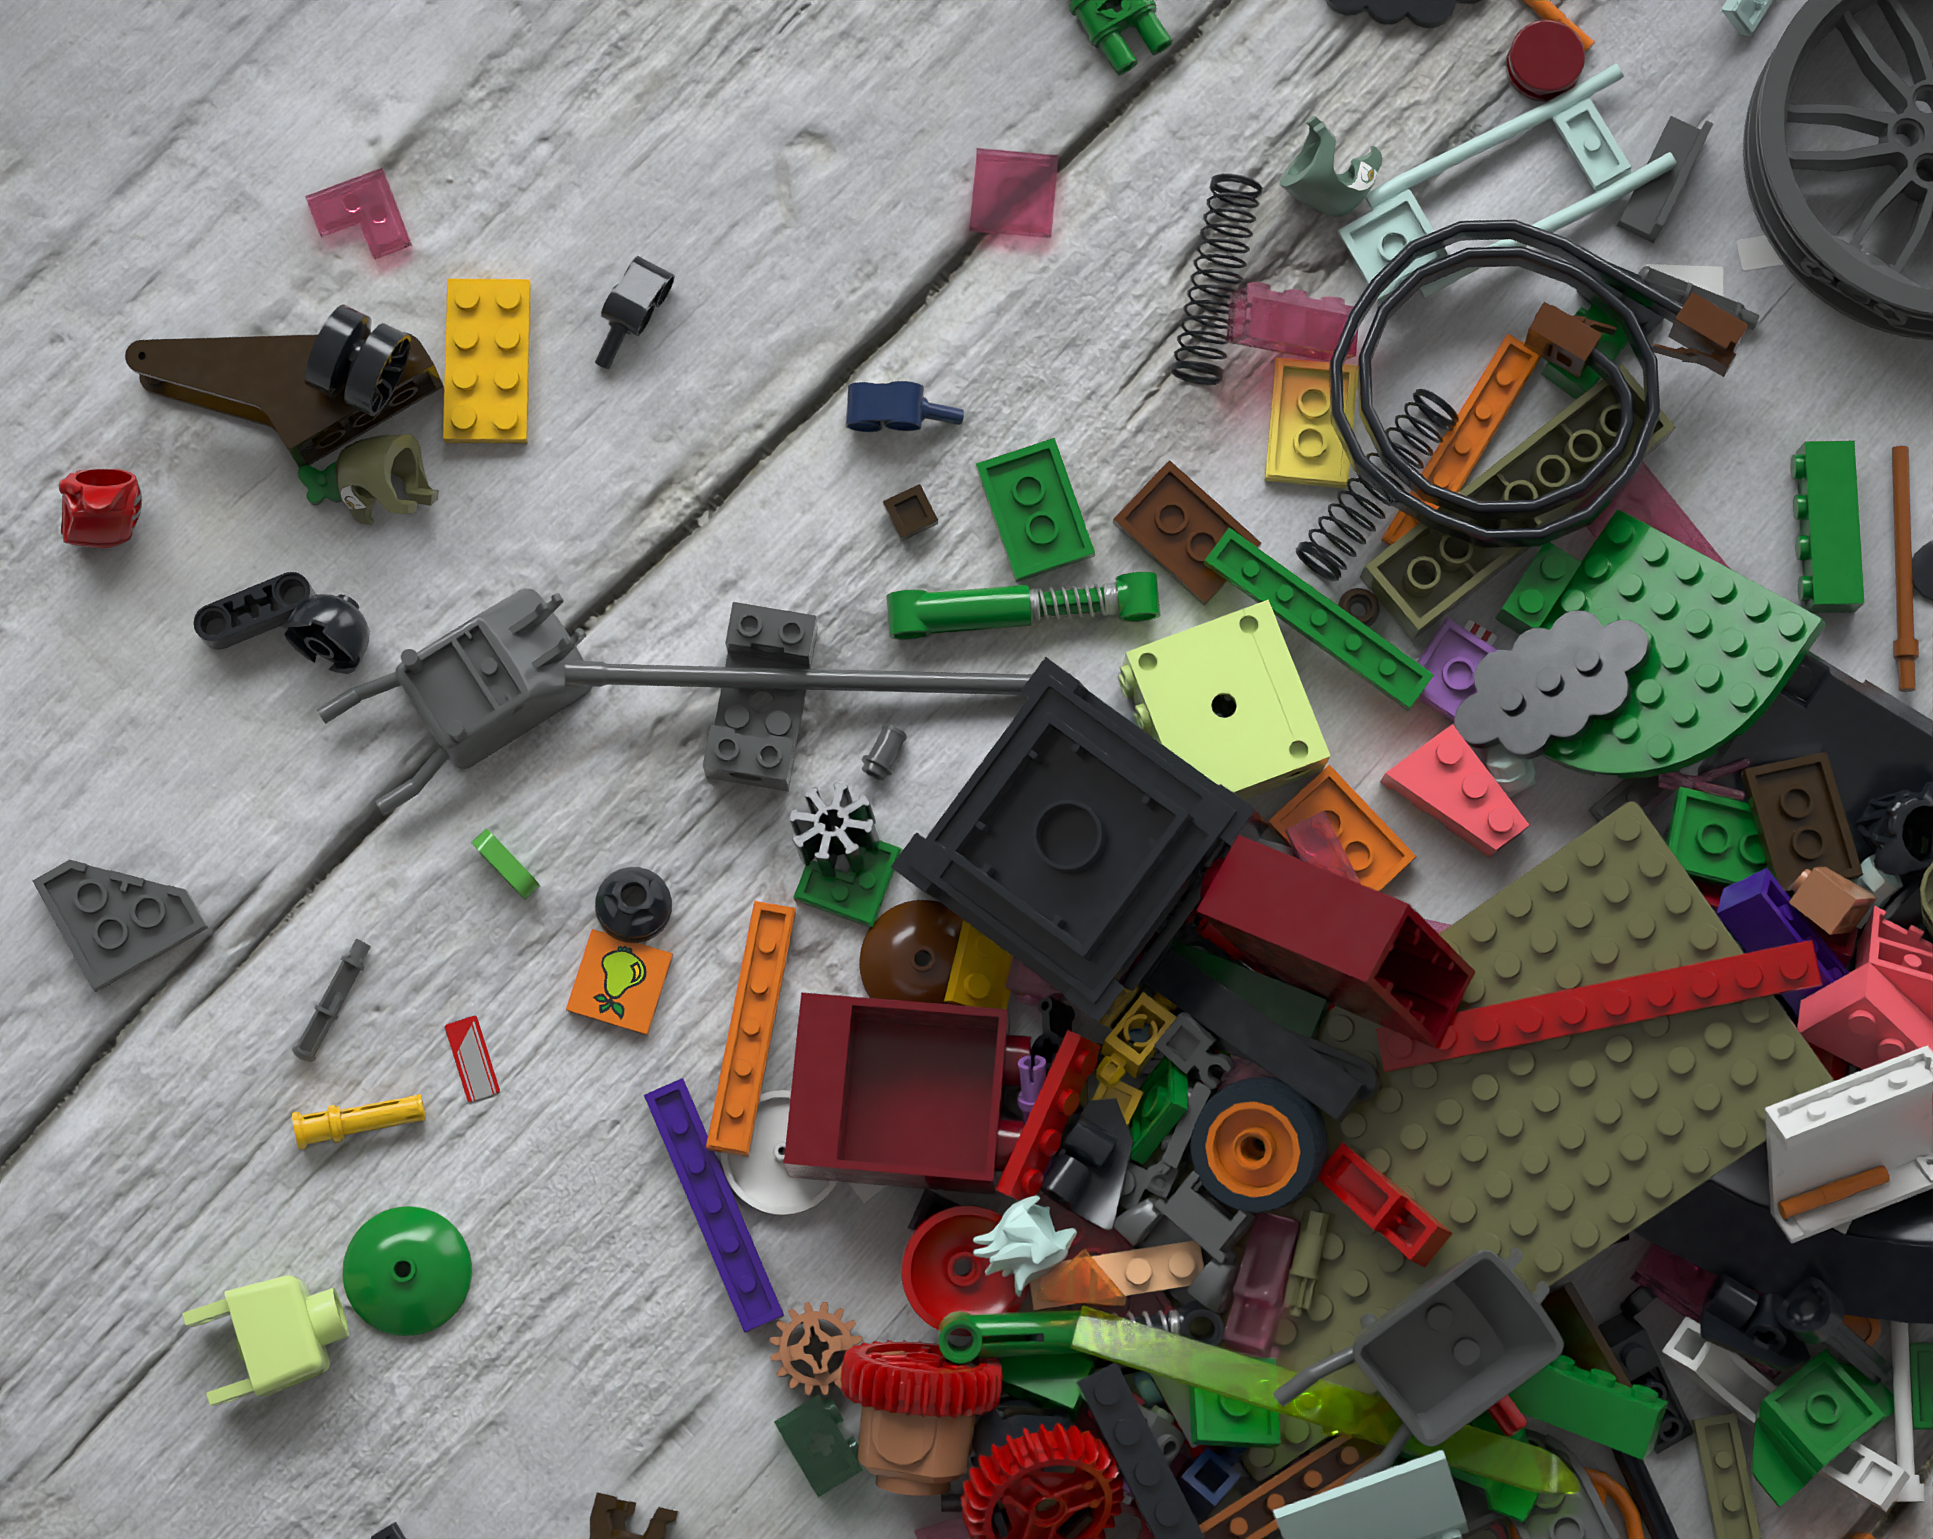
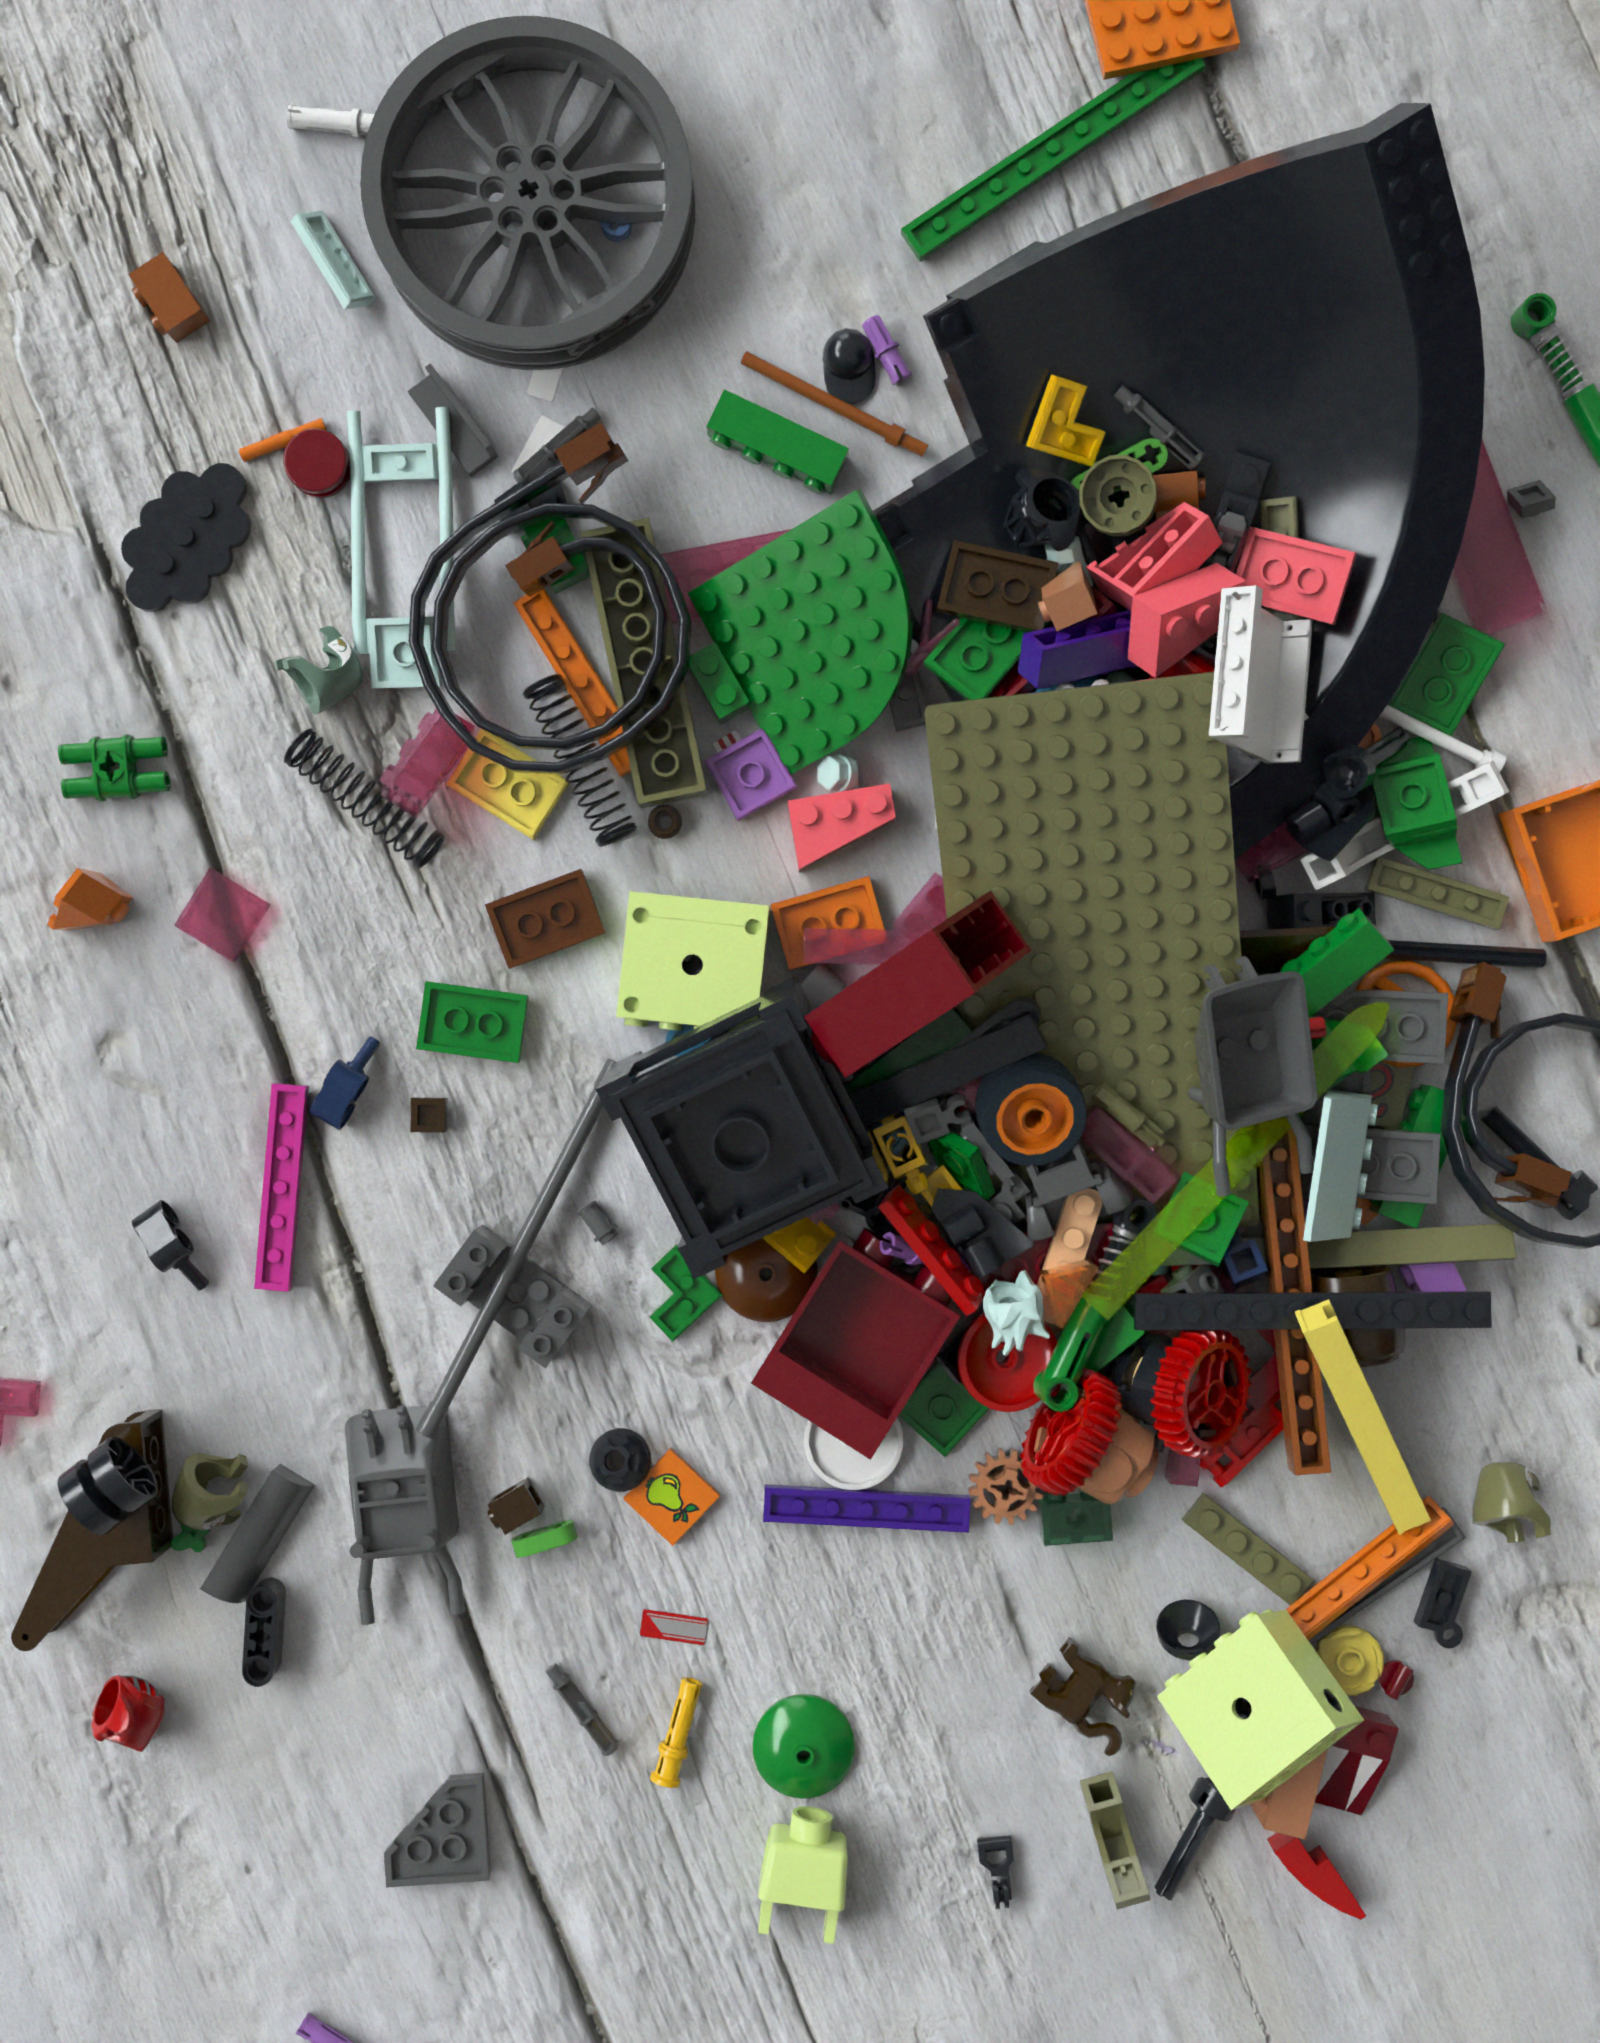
camera: 55 degrees left, 10 degrees up
black cylinder [283,594,370,674] -> none
yellow plate [443,278,531,444] -> none
orange tile [706,901,796,1158] -> none
black gear [789,782,880,878] -> none
green piece [886,572,1161,640] -> none
green plate [1204,527,1434,711] -> none
red slope [1318,1142,1453,1267] -> none
red plate [1376,940,1822,1072] -> none
plate [1454,610,1652,759] -> none
orange piece [1778,1165,1890,1219] -> none
none -> orange slope [47,868,133,931]
none -> dark grey brick [200,1464,315,1603]
none -> dark pink plate [254,1083,309,1292]
none -> dark brown brick [487,1477,545,1535]
none -> green tile [898,1362,989,1457]

